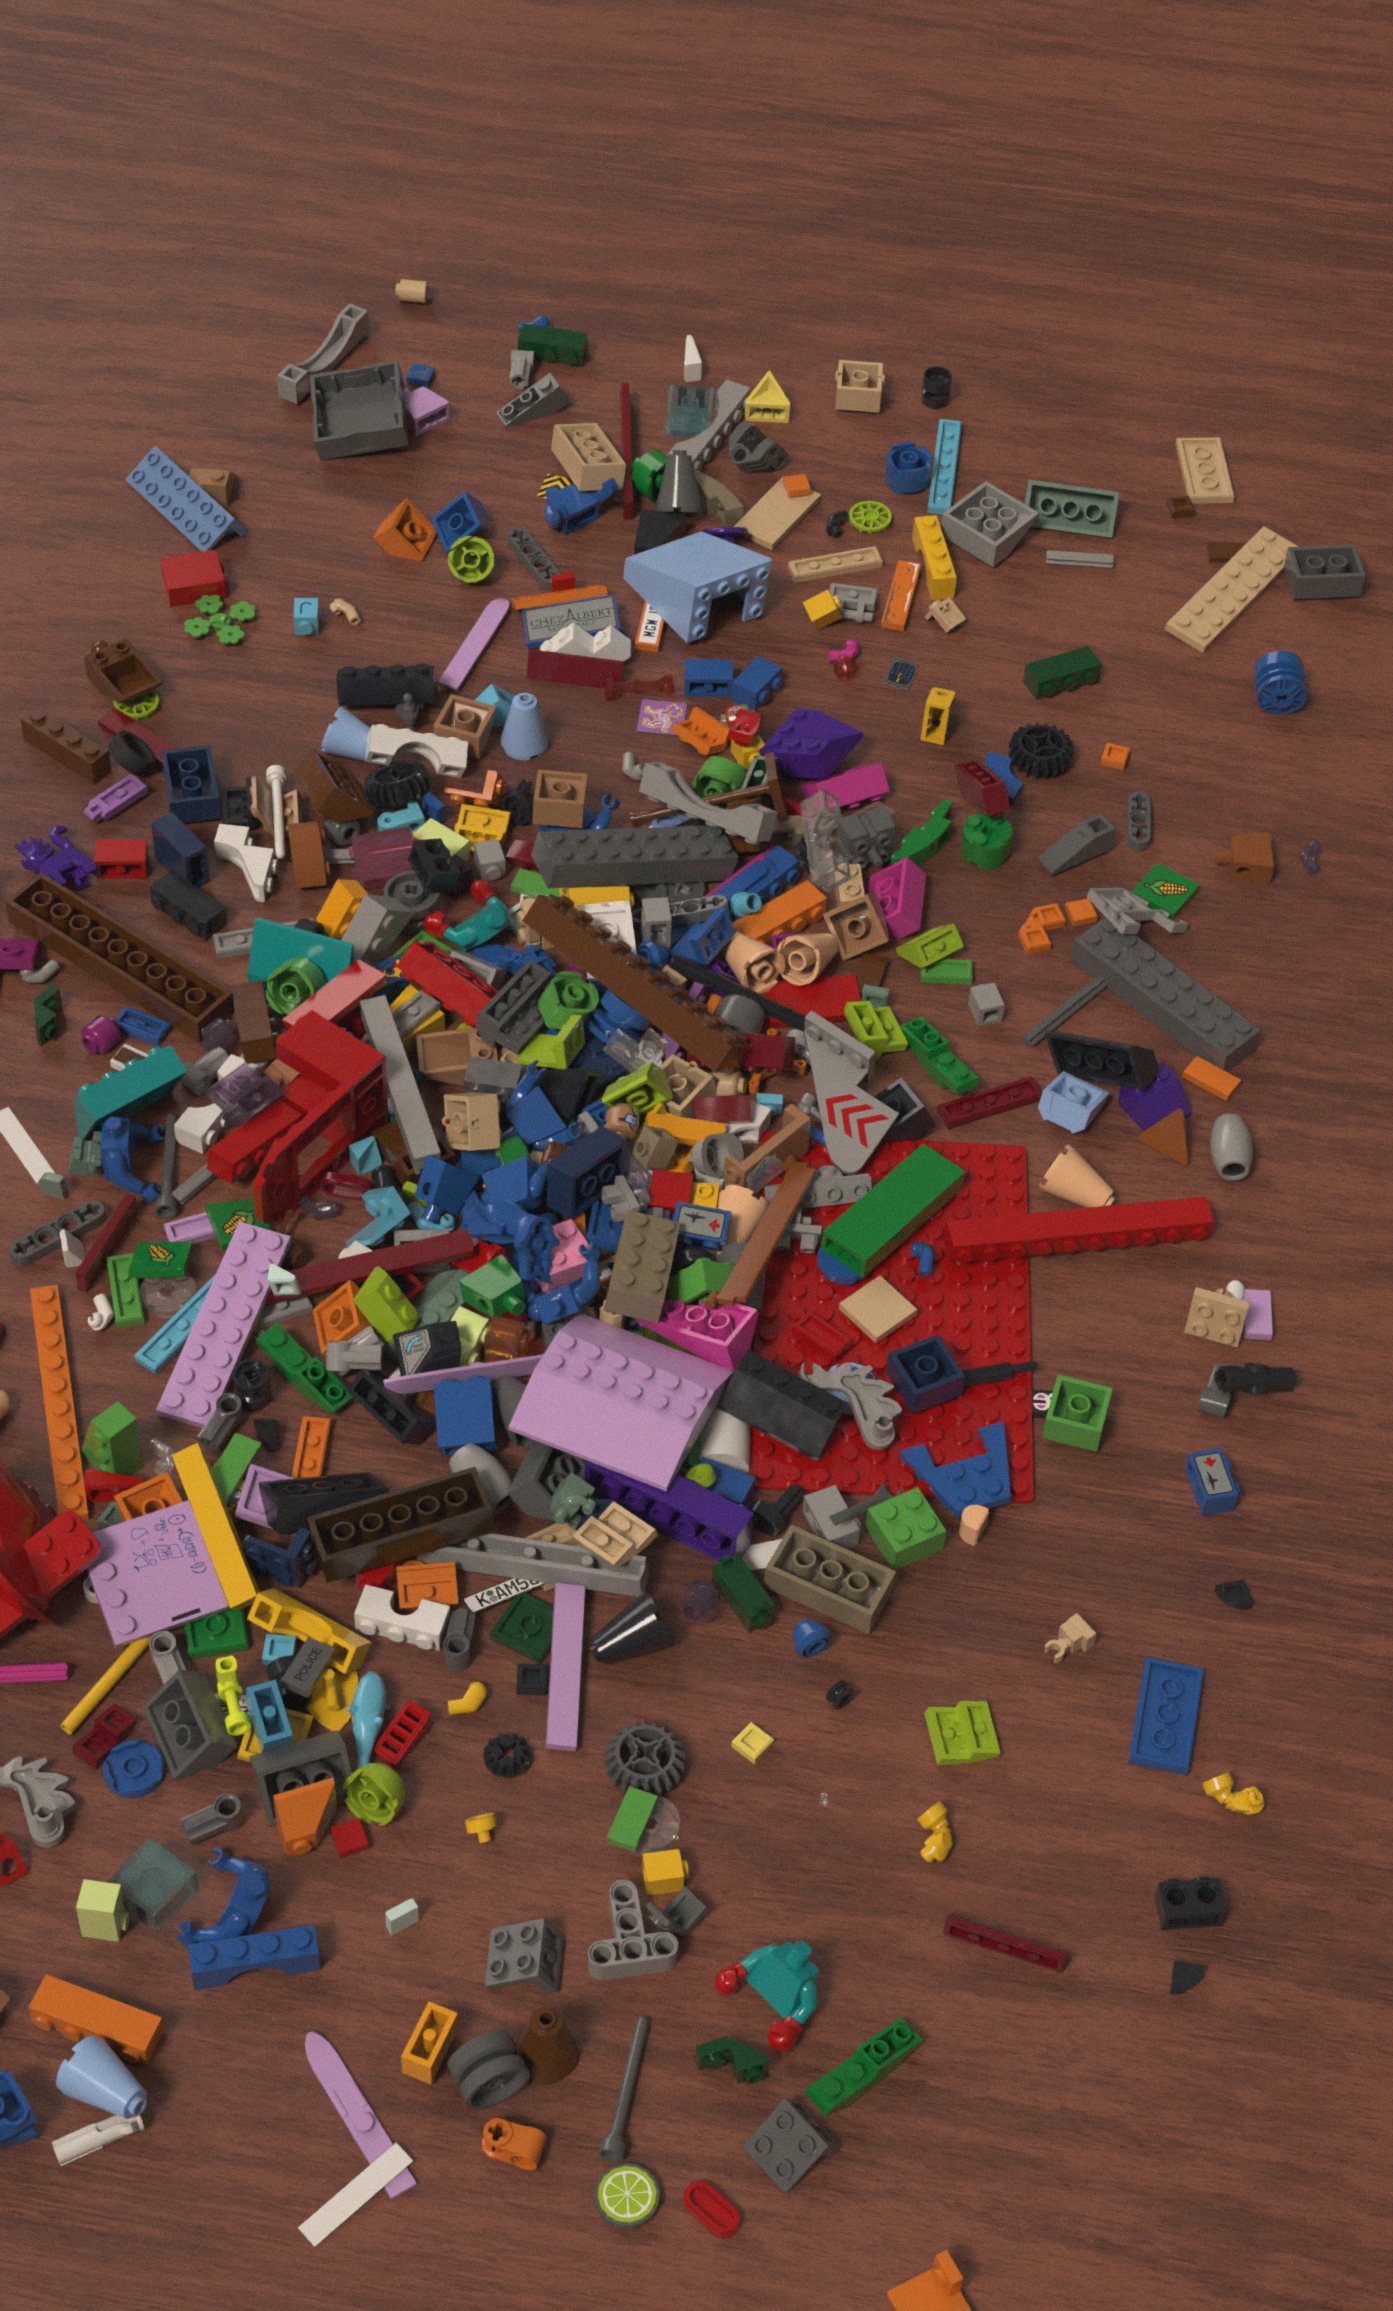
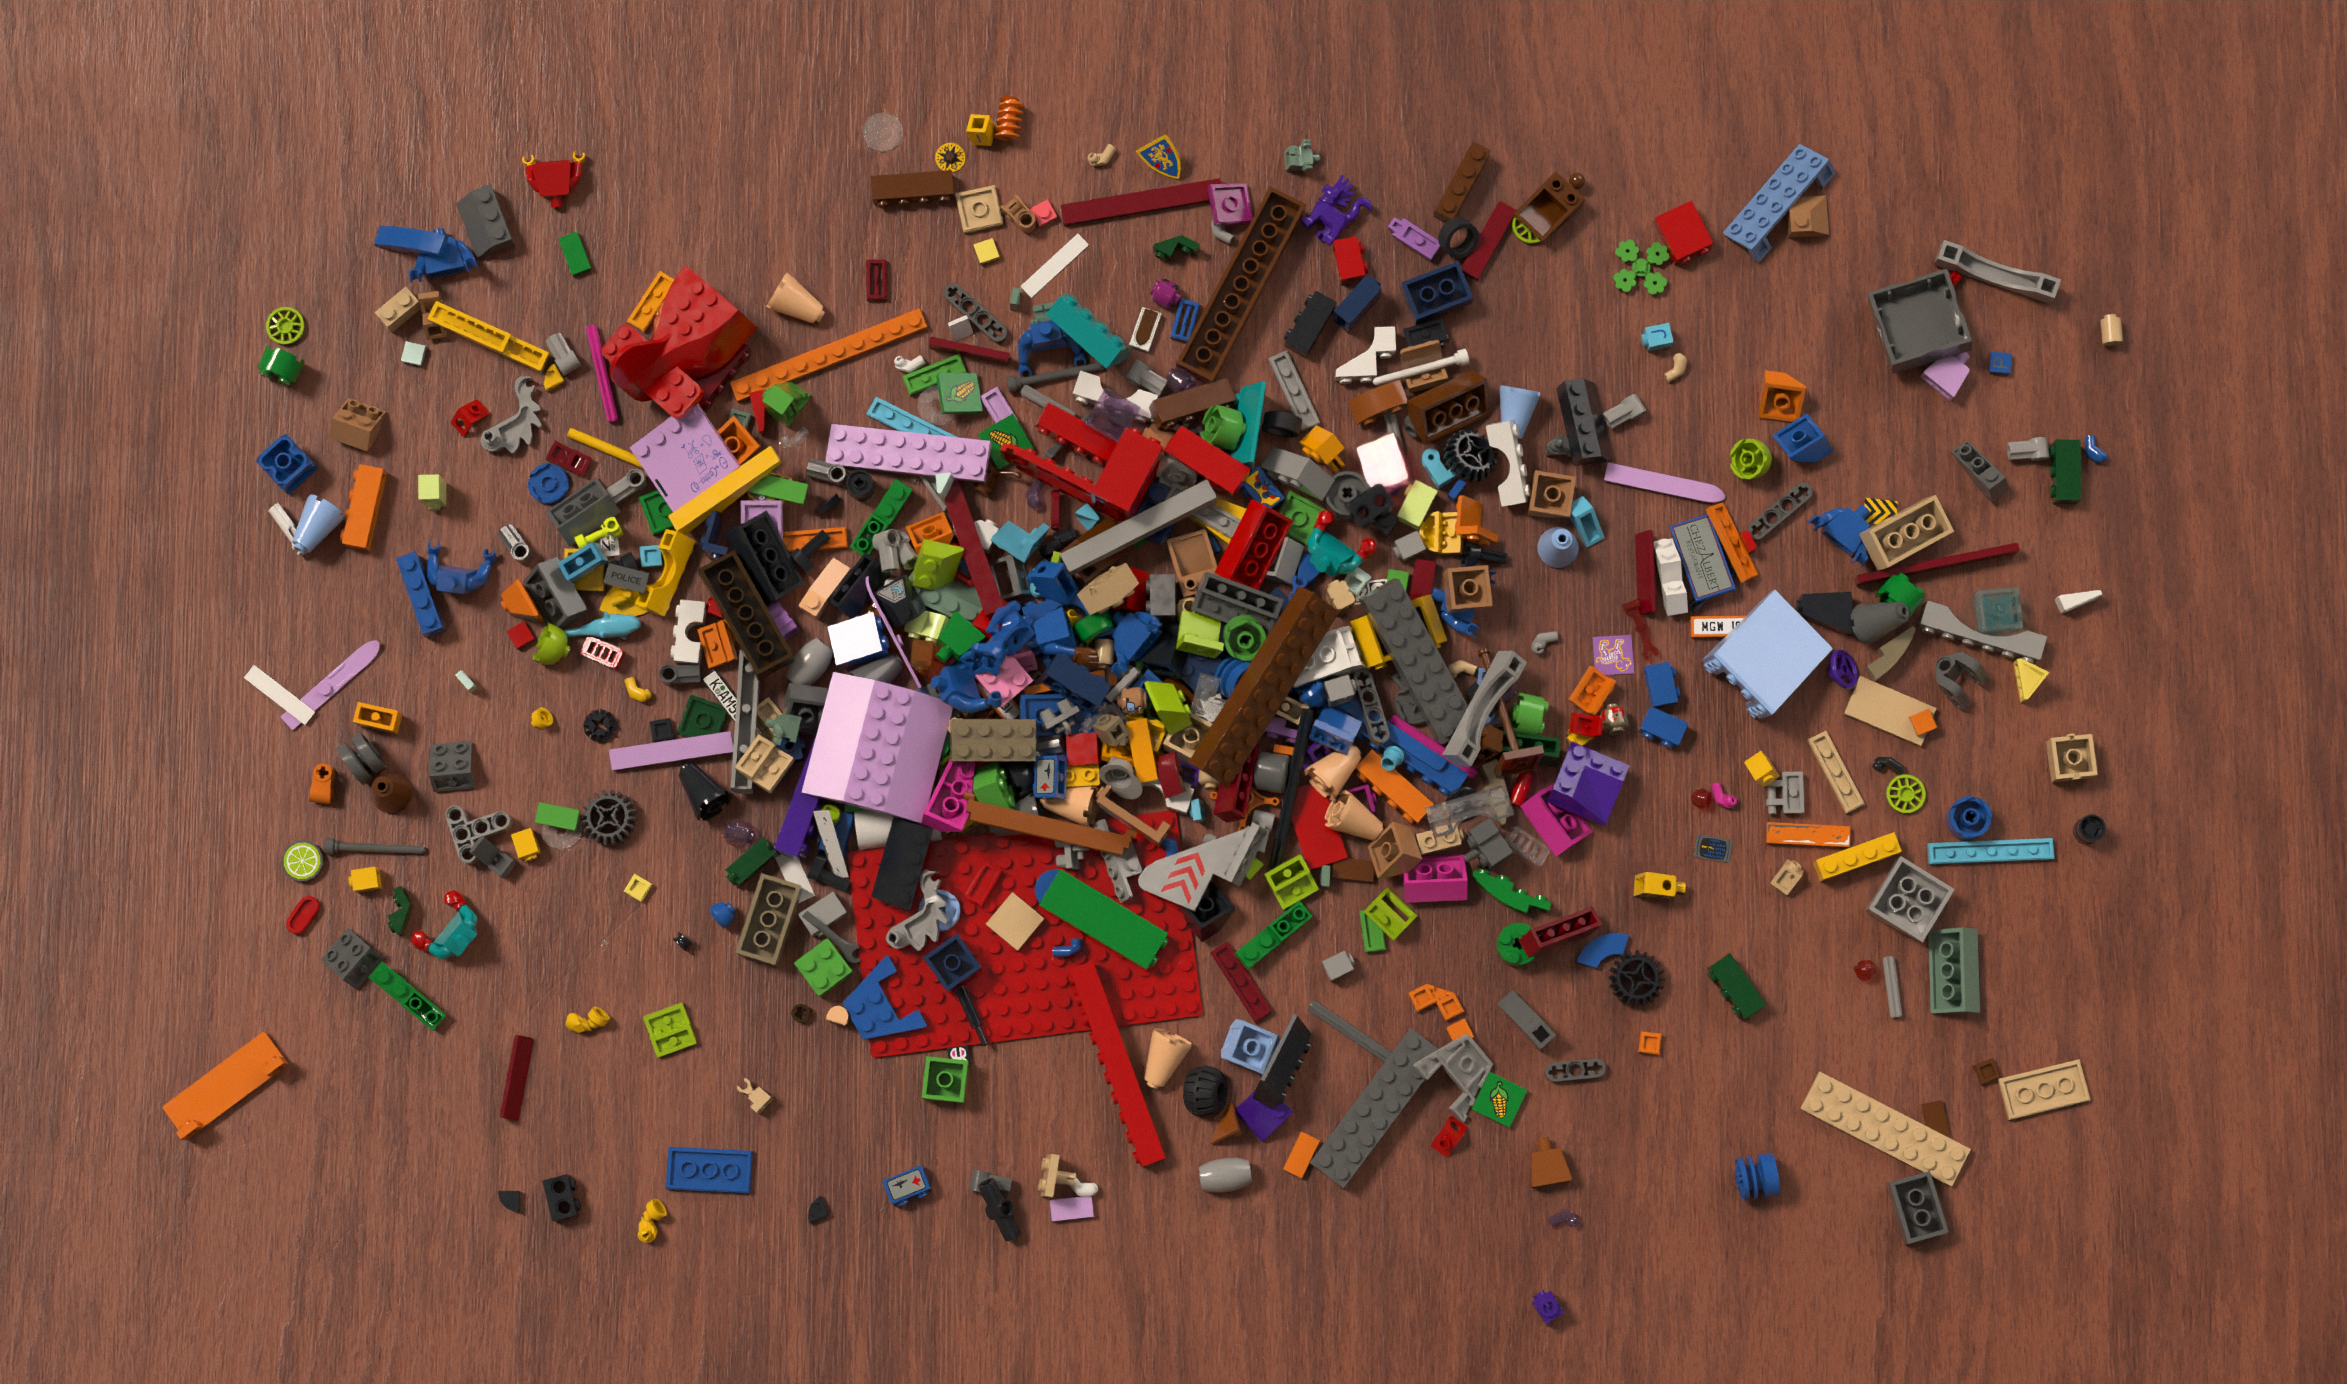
camera: 85 degrees right, 30 degrees up
clear light blue brick [107,1837,199,1934] -> none
none -> yellow brick [348,867,382,893]
none -> black piece [790,530,831,576]
none -> dark brown bush [791,1004,811,1023]
none -> light nougat slope [799,558,851,620]
none -> white sticker [813,810,849,878]
none -> black wheel [1183,1065,1228,1118]
none -> red bracket [1430,1116,1467,1157]
none -> light grey piece [1603,393,1646,429]
none -> clear red plate [1854,960,1876,981]

